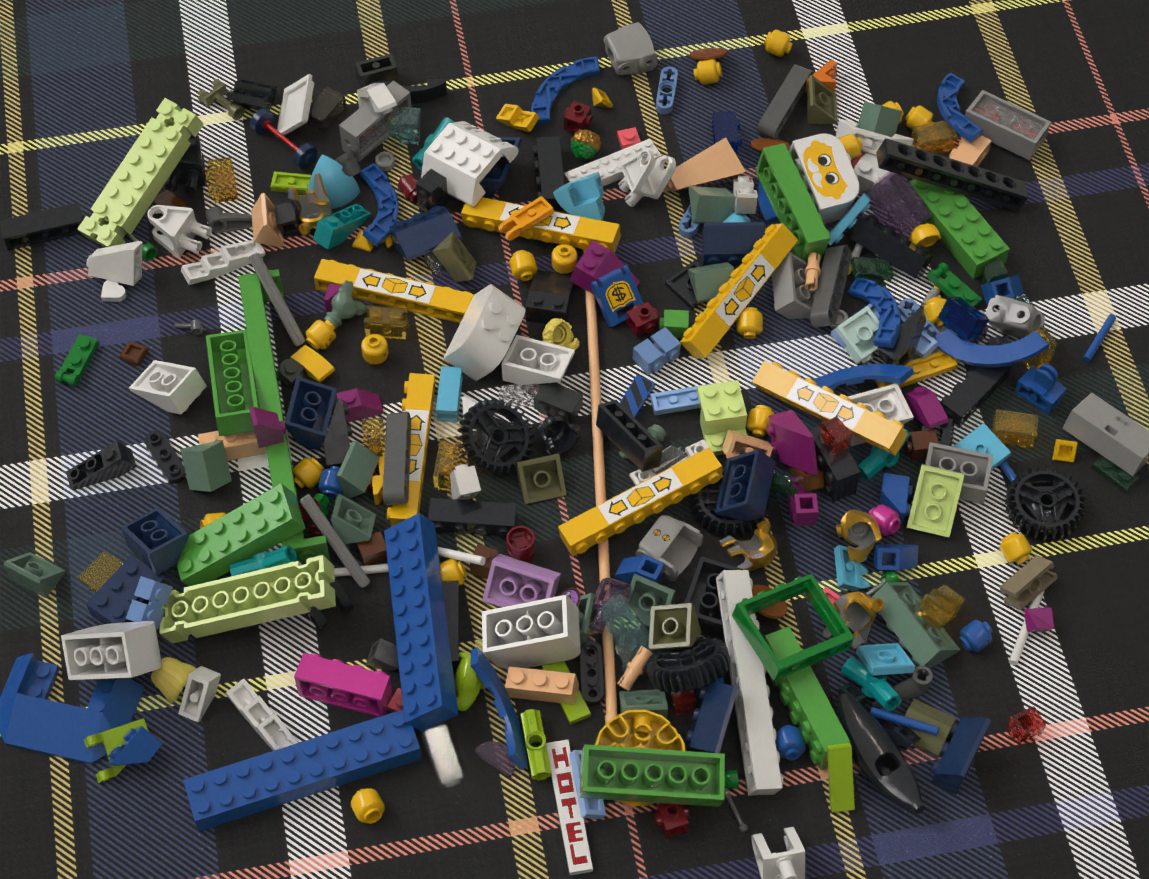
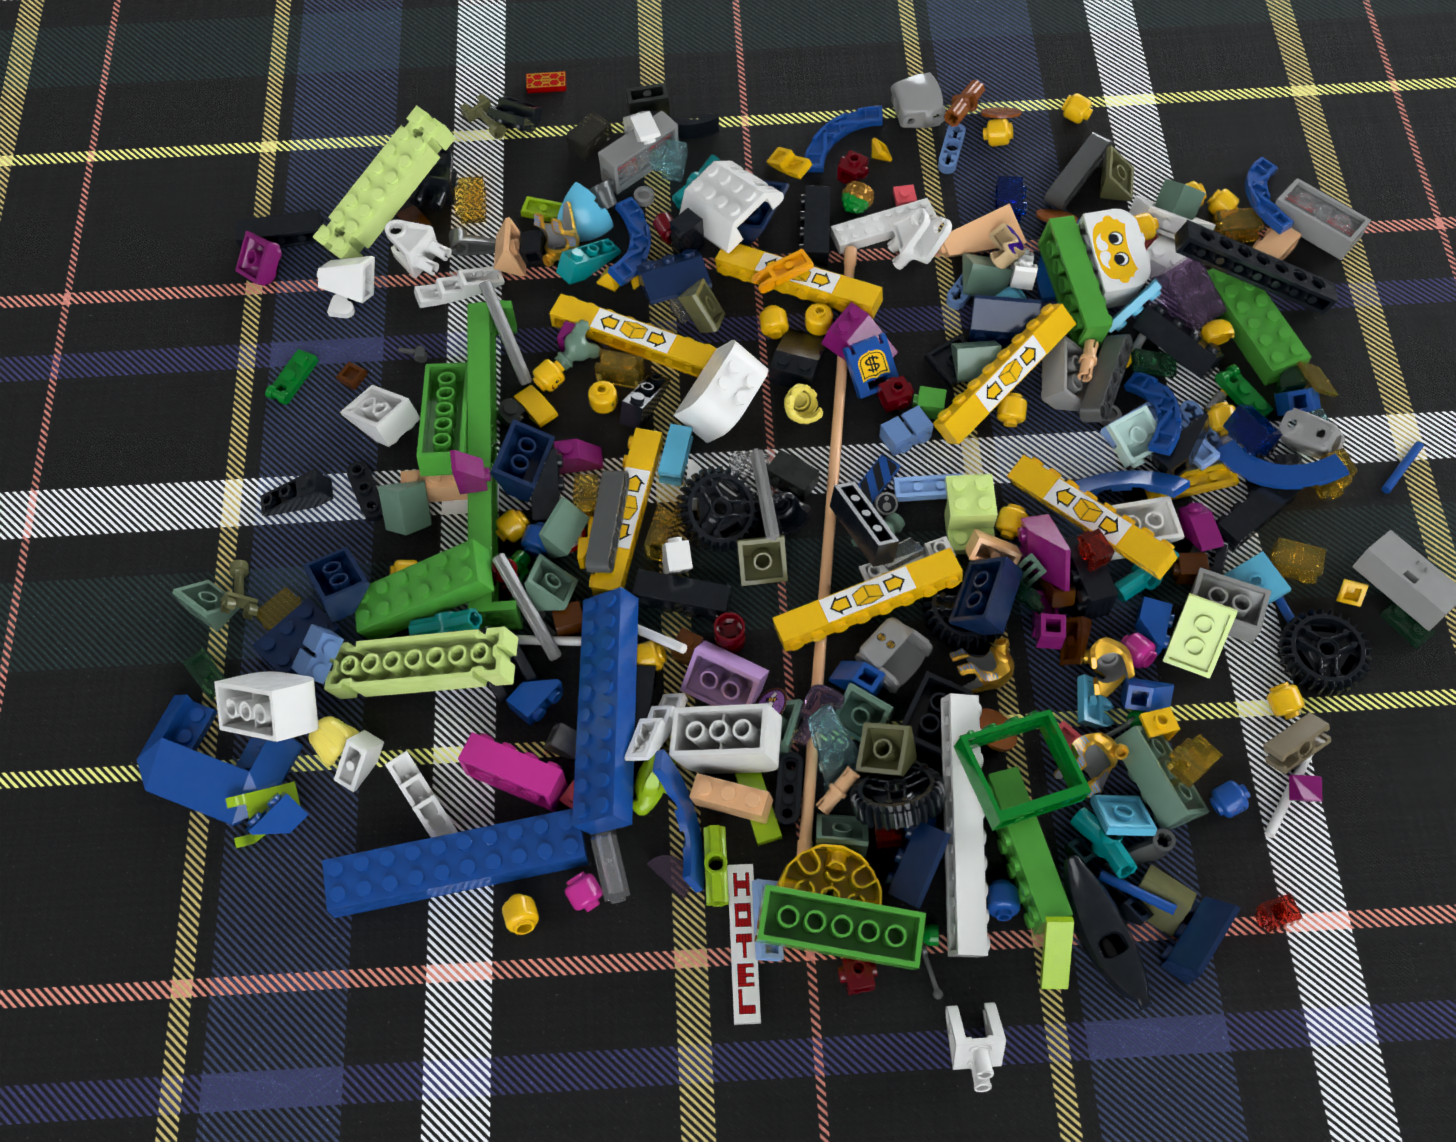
camera: 10 degrees right, 5 degrees up
green hinge [126,233,158,261] -> none
dark blue axle [250,108,317,169] -> none
white piece [276,74,314,138] -> none
white slope [502,335,575,385] -> none
medium azure brick [553,172,605,220] -> none
orange slope [805,59,837,93] -> none
blue brick [1015,364,1067,415] -> none
none -> clear green plate [182,648,226,700]
none -> olive bar [220,560,258,620]
none -> magenta slope [235,231,282,286]
none -> blue slope [506,679,564,726]
none -> red tile [526,71,566,93]
none -> dark pink head [564,871,603,912]
none -> black slope [619,372,670,429]
none -> white slope [624,693,688,761]
none -> light grey axle [750,448,780,541]
none -> tile [874,492,898,516]
none -> dark orange piece [944,80,985,127]
none -> tan animal [989,223,1025,269]
none -> sand green tile [1017,553,1047,590]
none -> reddish brown slope [1059,616,1092,666]
none -> yellow bracket [1139,707,1180,741]
none -> clear yellow piece [1297,361,1338,397]

